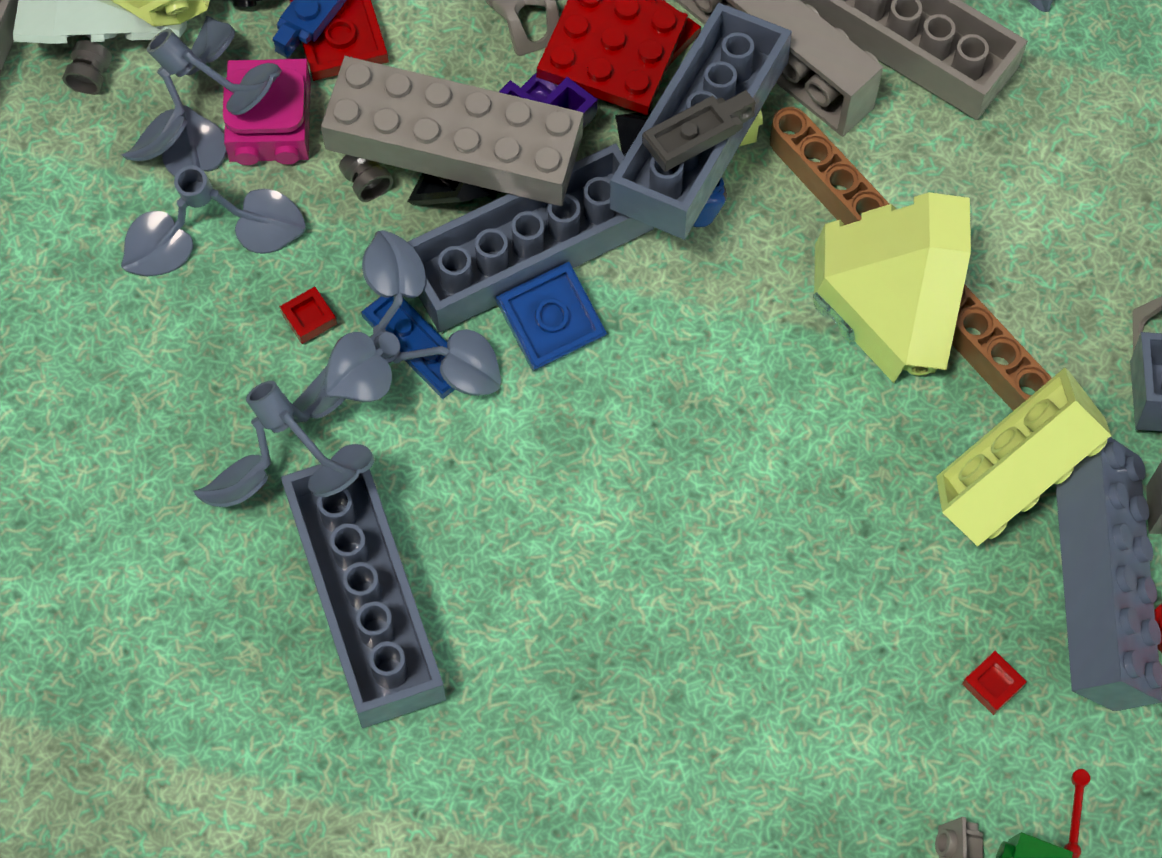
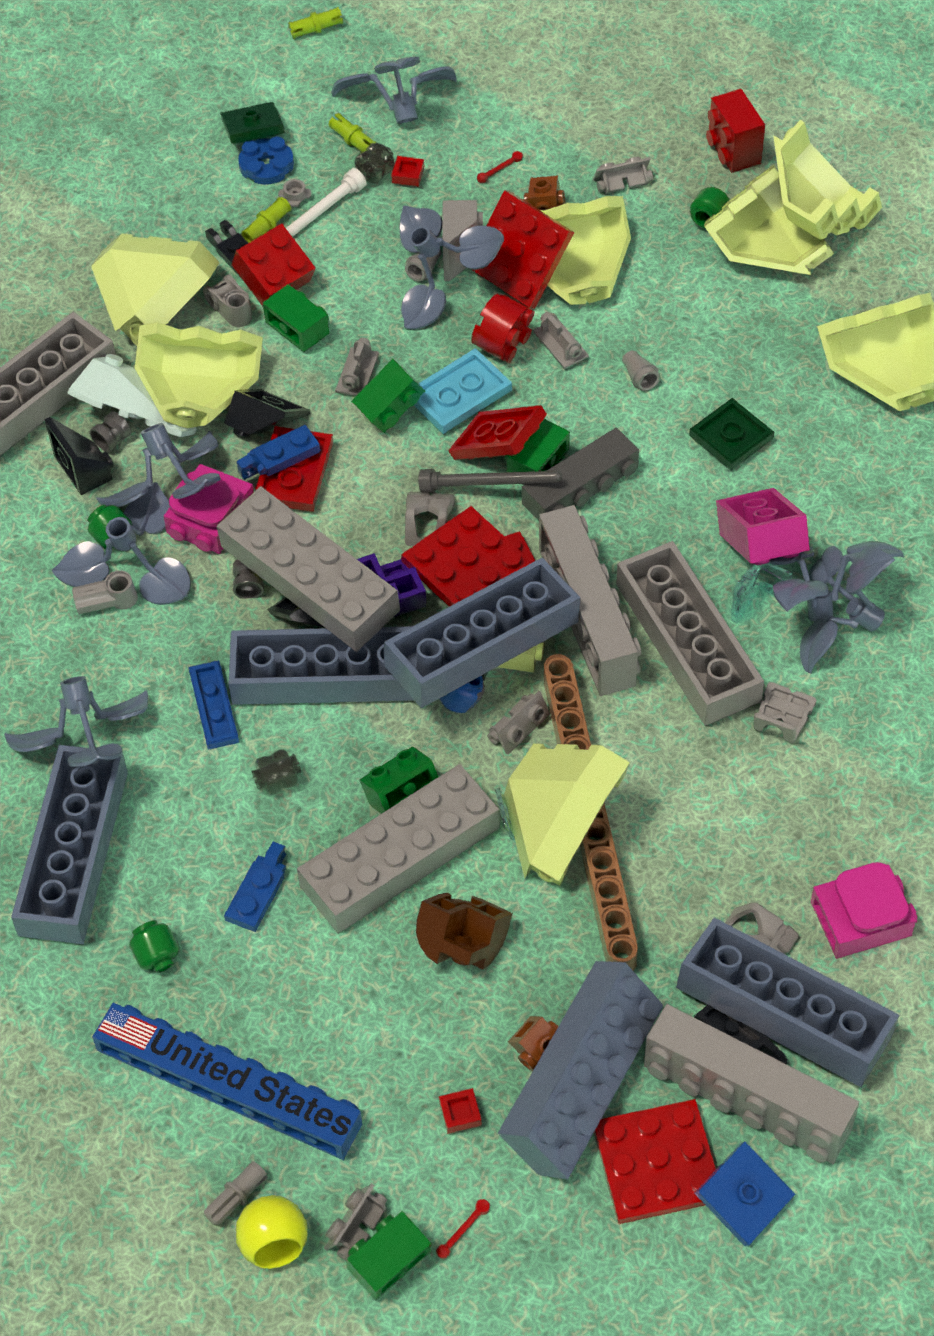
camera: 30 degrees right, 10 degrees down
red plate [279,286,337,344] -> none
sand blue plant [324,230,501,402] -> none
blue plate [495,262,607,371] -> none
dark grey hinge [642,90,756,172] -> none
yellowish green slope [936,368,1111,546] -> none
none -> black slope [44,417,114,495]
none -> light grey piece [72,570,138,615]
none -> green head [87,504,133,549]
none -> blue brick [92,1002,362,1160]
none -> green head [129,920,180,973]
none -> blue hinge [224,841,286,932]
none -> clear smoke piece [251,749,302,795]
none -> light grey brick [297,764,500,934]
none -> green brick [359,746,438,814]
none -> reddish brown brick [416,892,513,970]
none -> light grey hinge [487,691,550,755]
none -> dark orange brick [508,1016,558,1072]
none -> light grey piece [754,682,817,743]

